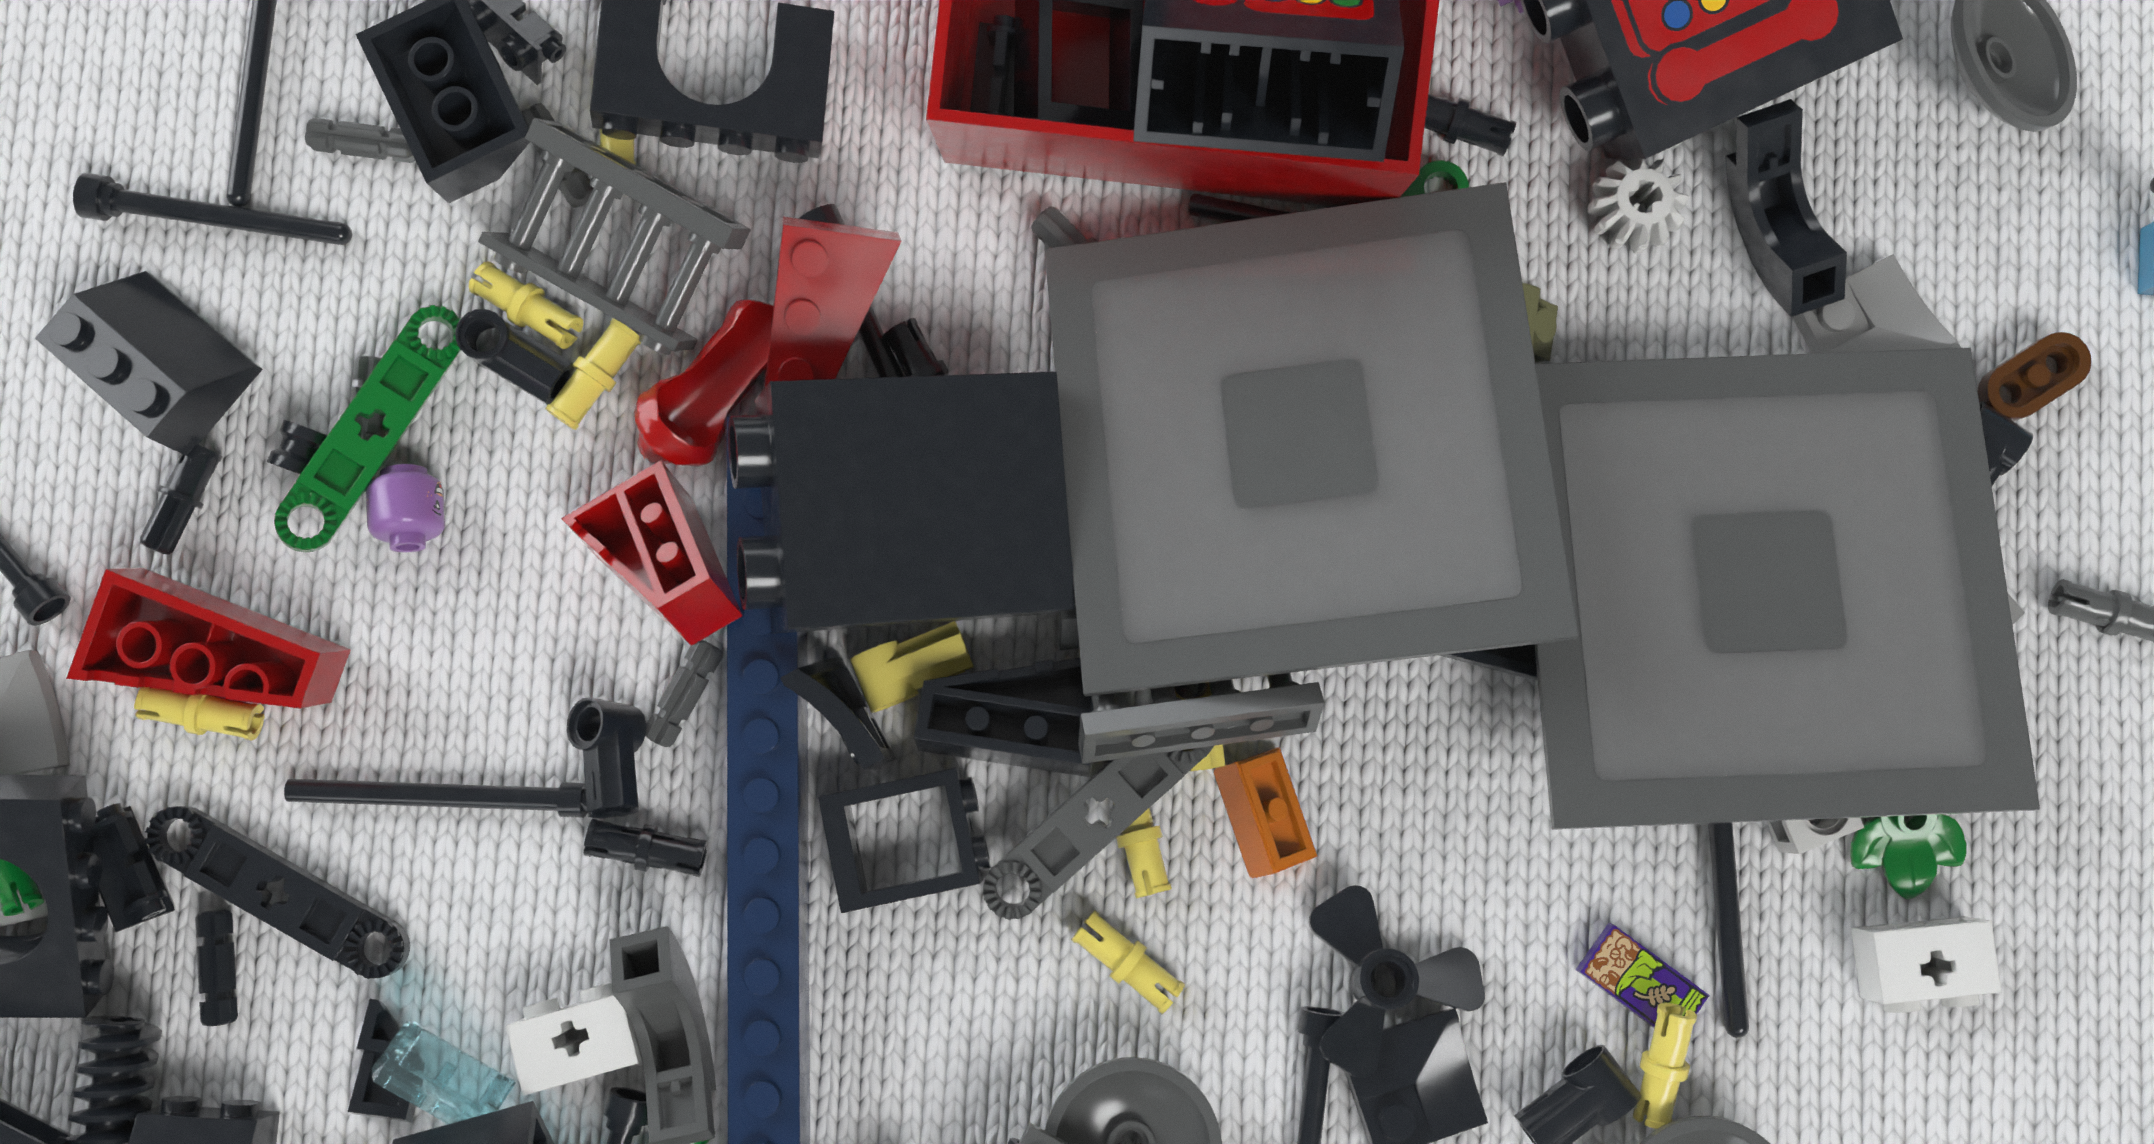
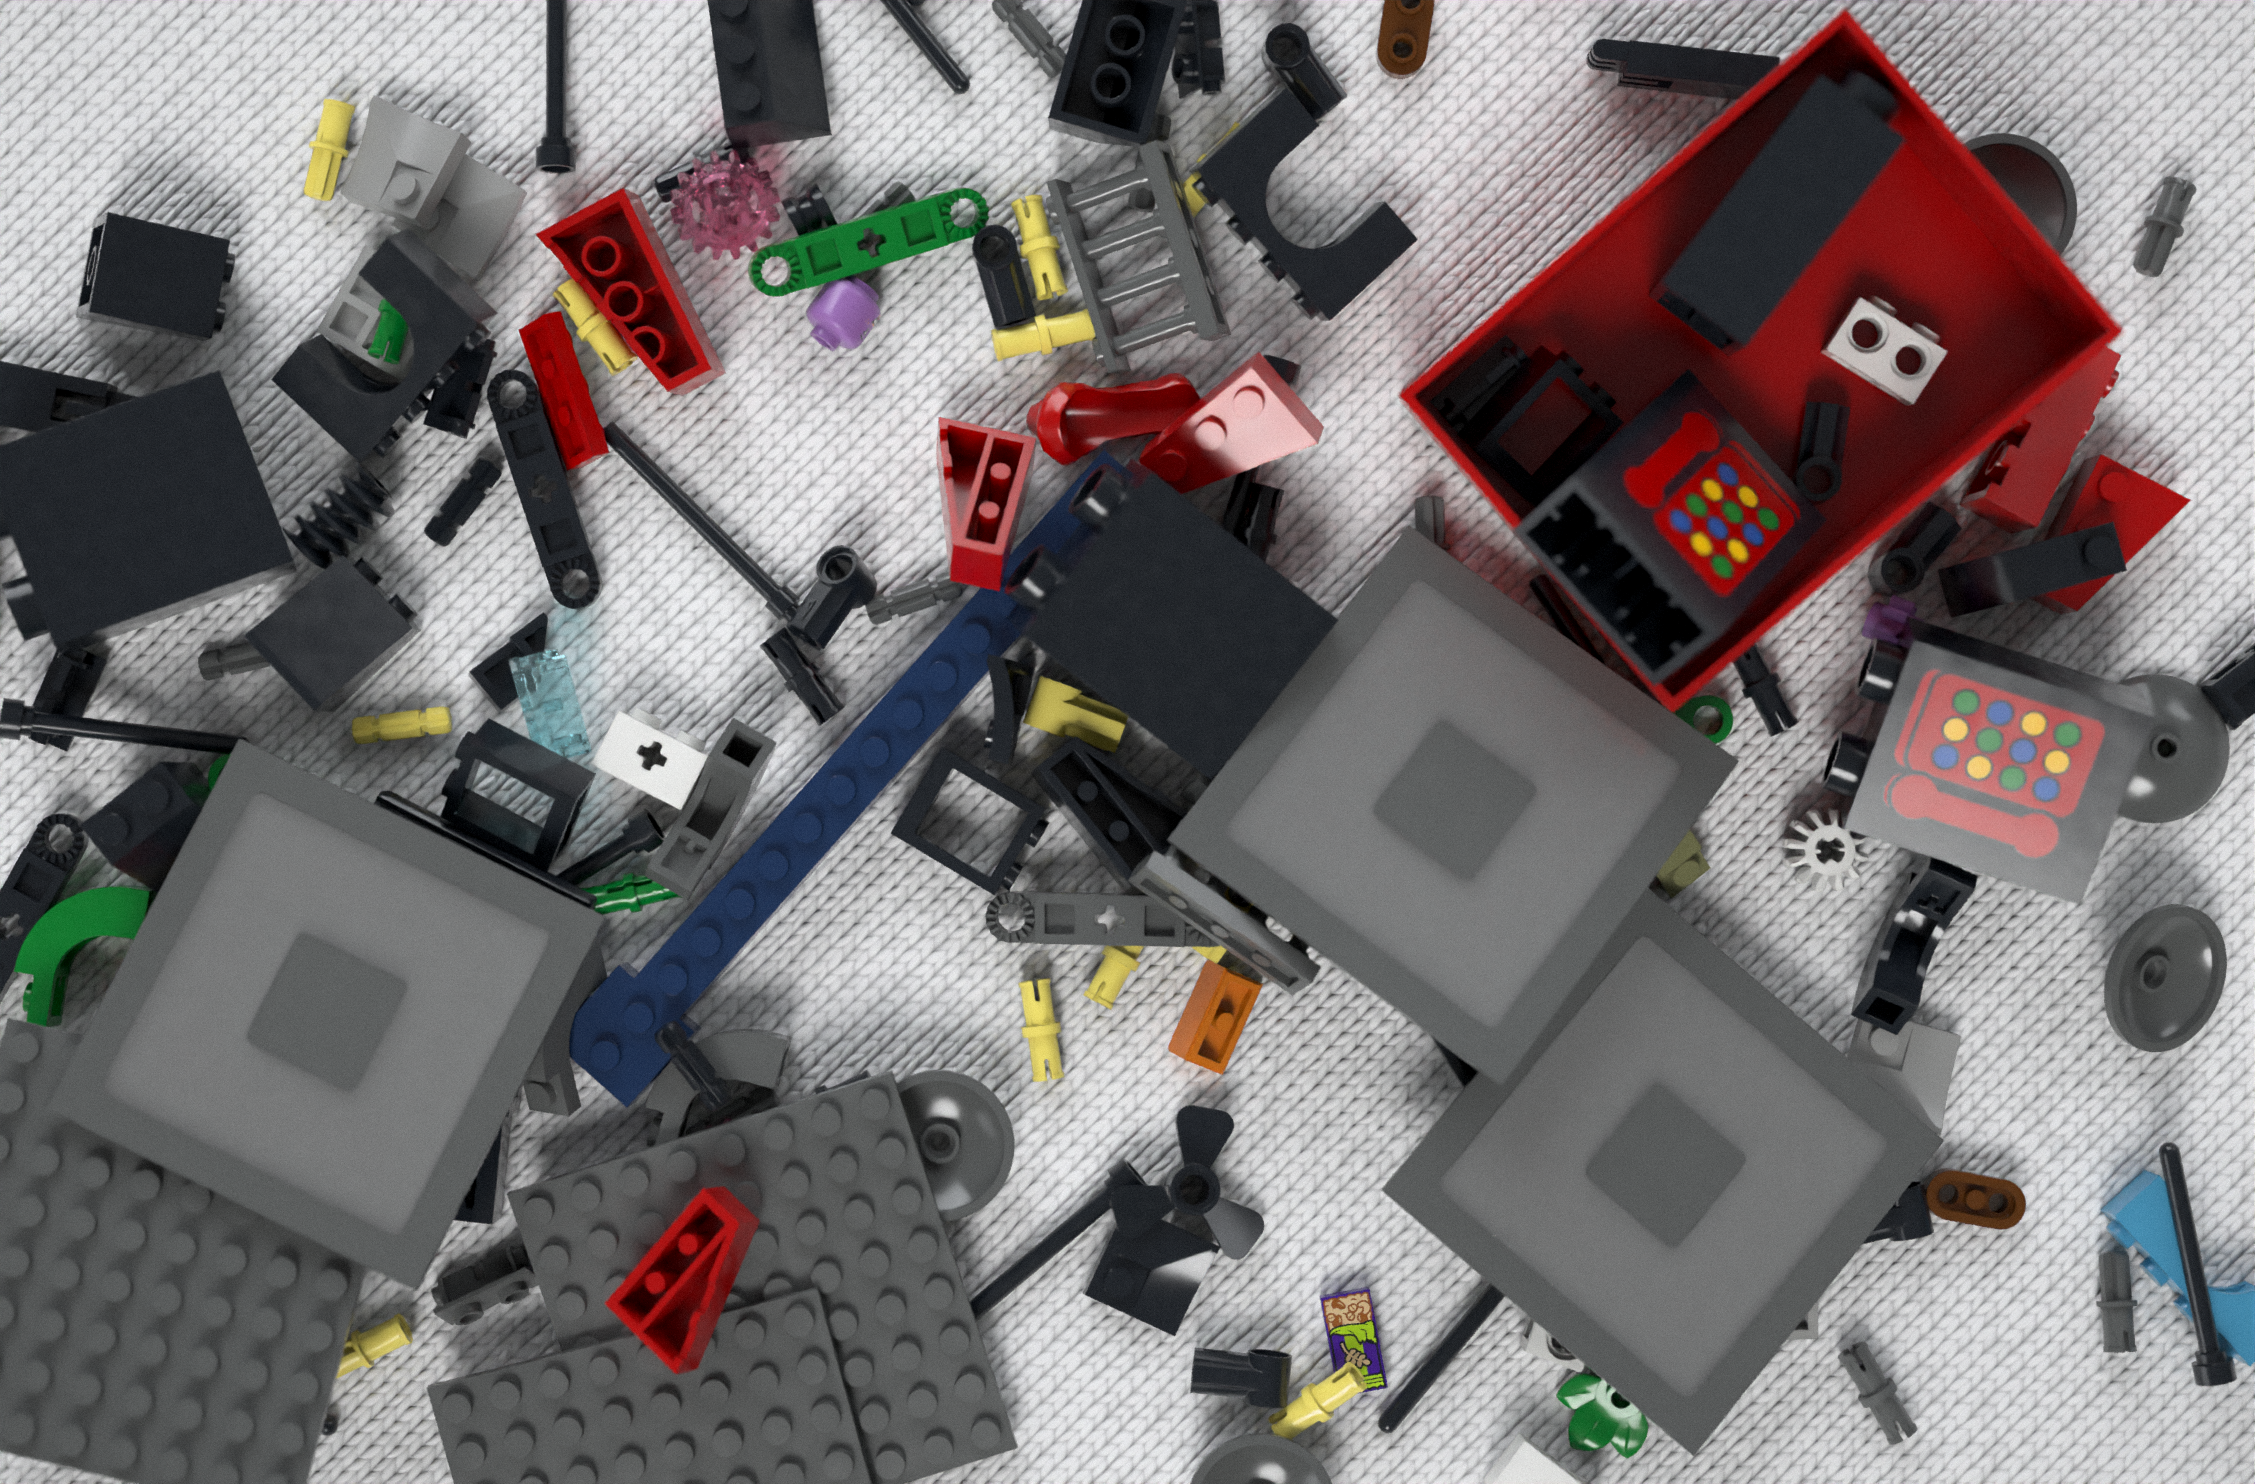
camera: 35 degrees right, 5 degrees up
none -> red plate [519,311,610,471]
none -> clear pink gear [670,150,780,260]

